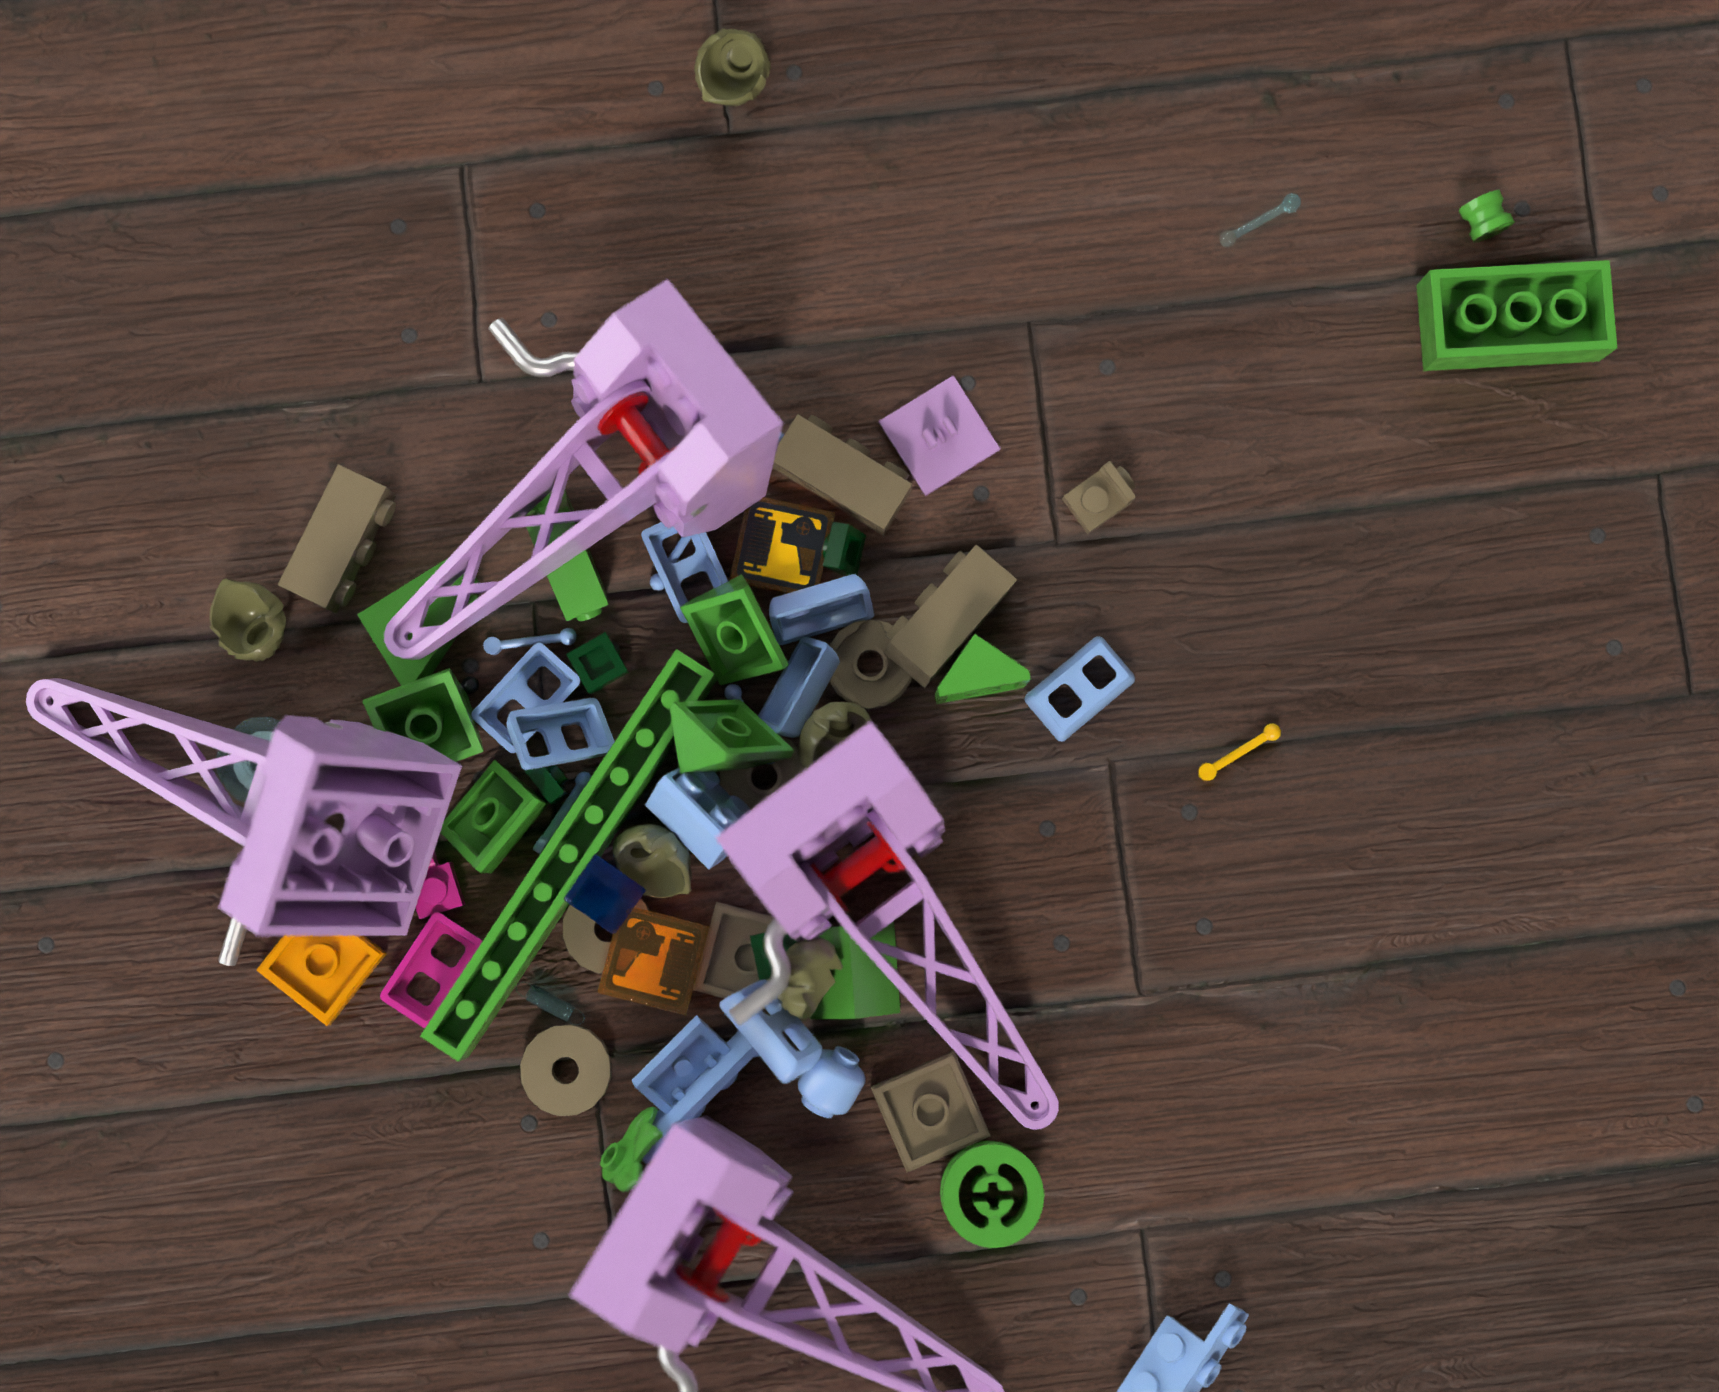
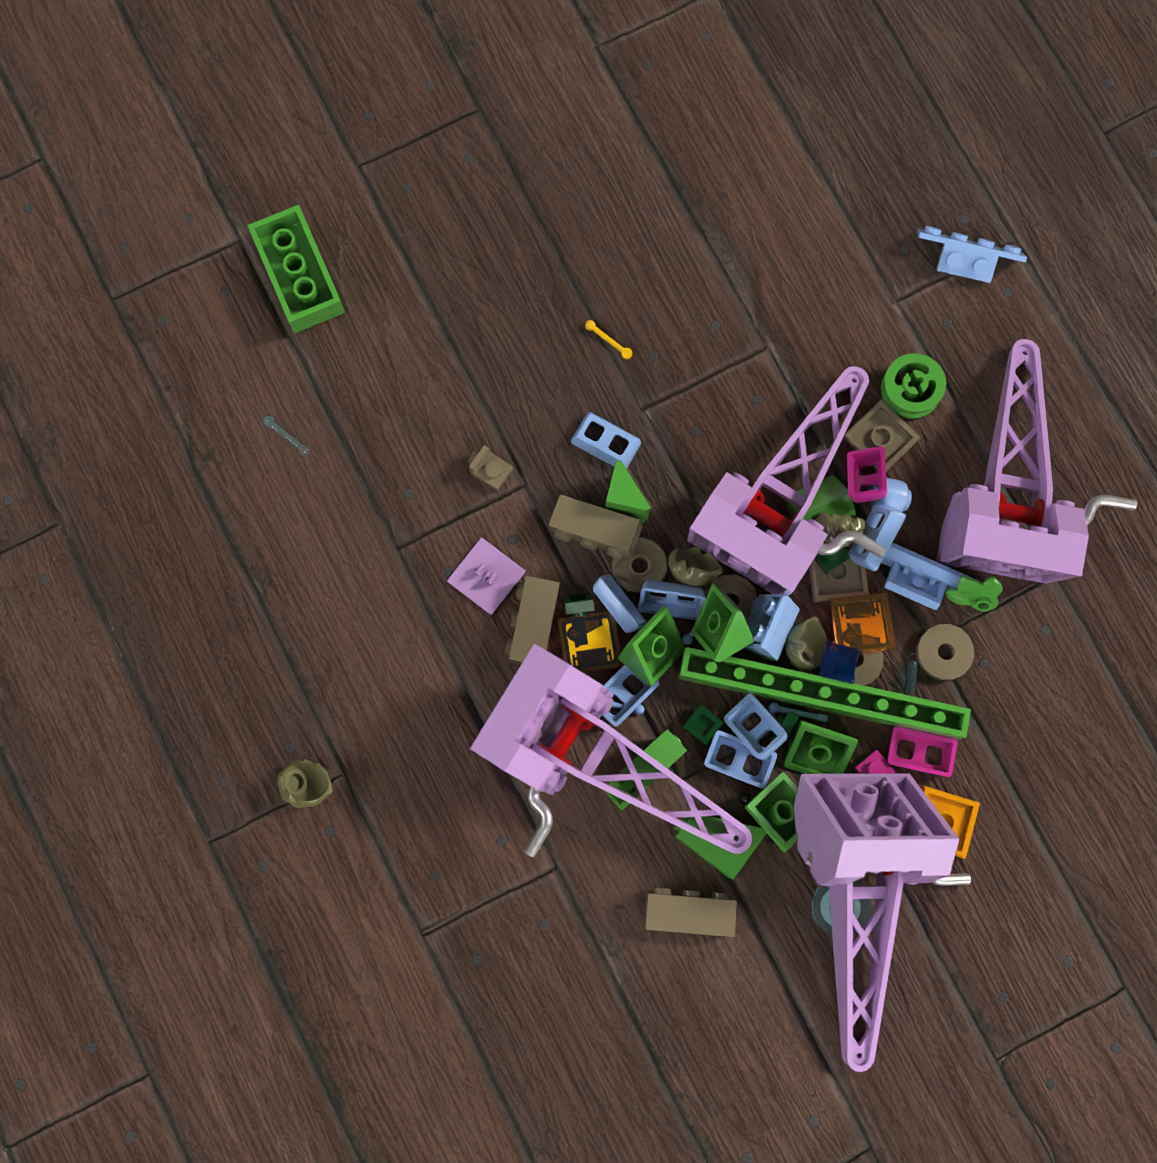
camera: 115 degrees left, 5 degrees down
olive hair [210,578,287,662] -> none
light blue hinge [483,628,577,655] -> none
bright green wheel [1458,190,1515,243] -> none
none -> dark pink piece [847,446,887,503]

